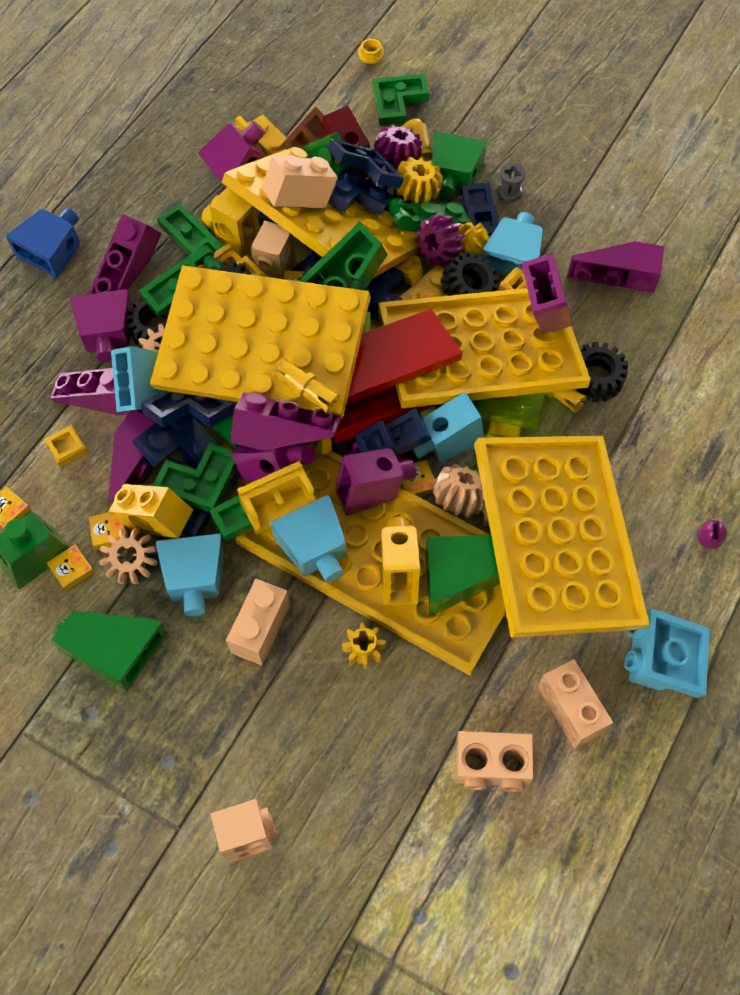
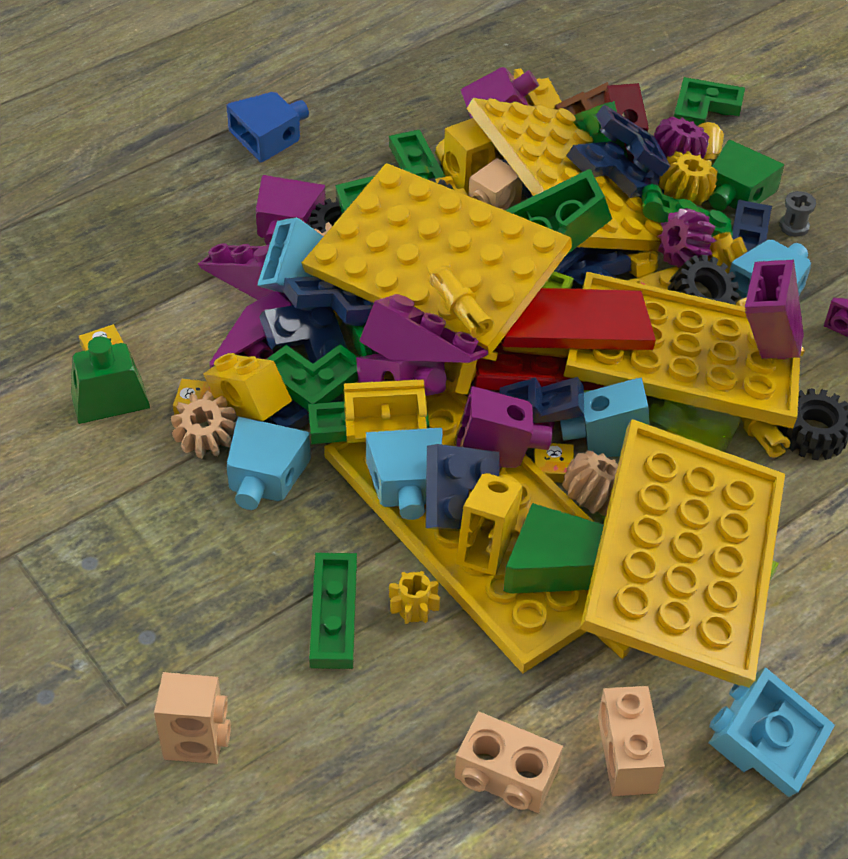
camera: 20 degrees right, 15 degrees down
yellow tile [44,425,89,468] -> none
yellow tile [46,544,95,592] -> none
green slope [51,611,167,691] -> none
magenta slope [88,214,162,295] -> none
light nougat brick [226,579,290,666] -> none
light nougat brick [262,155,338,208] -> none
yellow plate [358,39,384,64] -> none
none -> green plate [309,553,357,669]
none -> dark blue plate [426,444,499,531]

